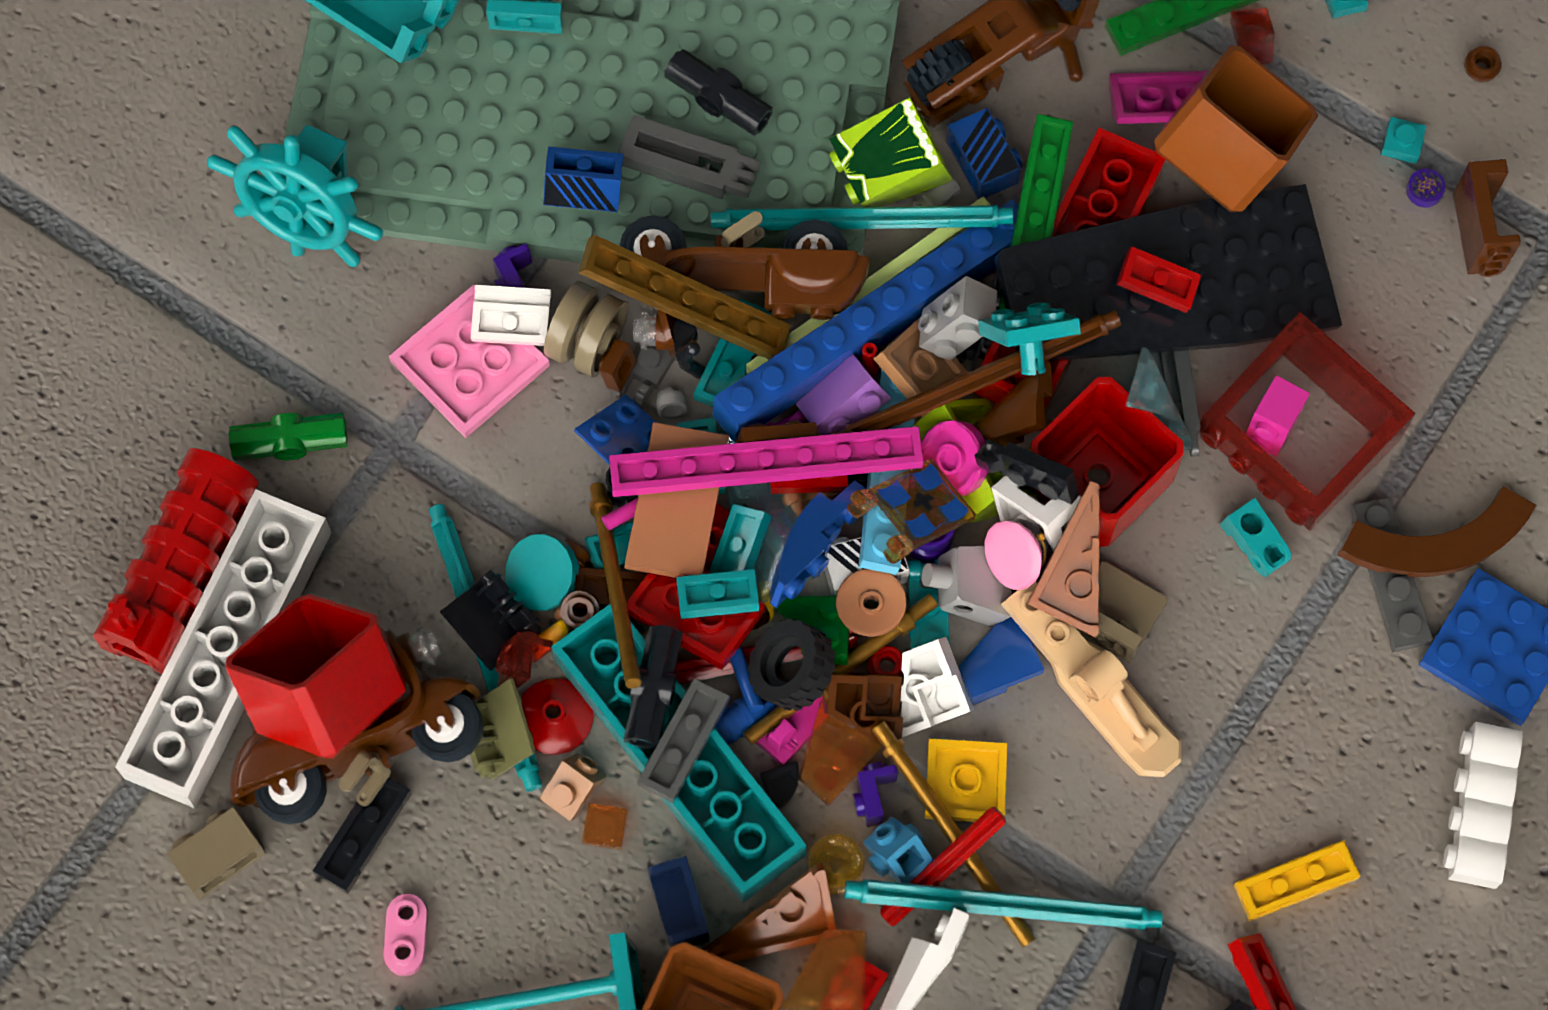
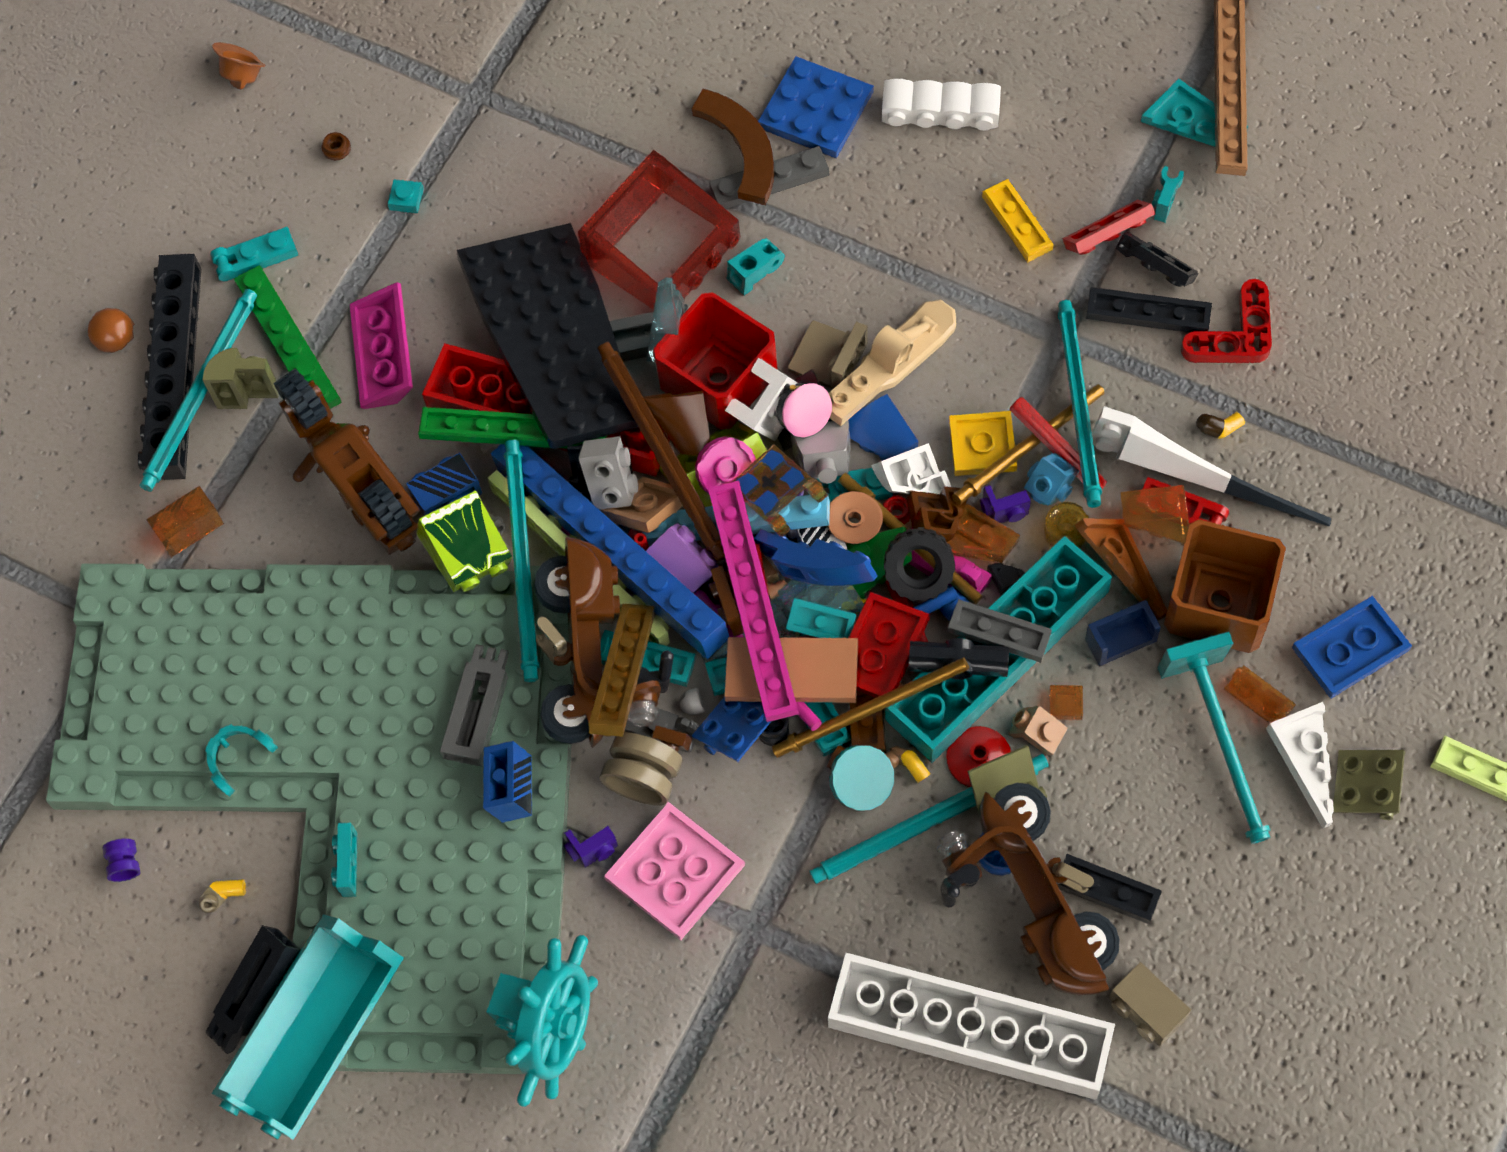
camera: 90 degrees left, 5 degrees down
red piece [93,448,259,674] -> none
red plate [225,594,406,759] -> none
green piece [228,413,348,461] -> none
bright pink plate [383,894,428,976] -> none
black hinge [440,570,542,672] -> none
white plate [471,285,552,346] -> none
clear red bracket [496,632,553,689] -> none
reddish brown plate [560,590,600,629] -> none
black piece [664,49,773,136] -> none
teal plate [676,569,759,619] -> none
black hinge [974,439,1079,505] -> none
teal plate [978,303,1081,375] -> none
wing [1028,480,1099,638] -> none
red plate [1116,246,1201,313] -> none
dark orange plate [1154,45,1318,212] -> none
clear red bracket [1230,8,1275,64] -> none
dark pink brick [1244,375,1310,457] -> none
dark purple tile [1406,169,1445,208] -> none
reddish brown panel [1453,159,1521,277] -> none

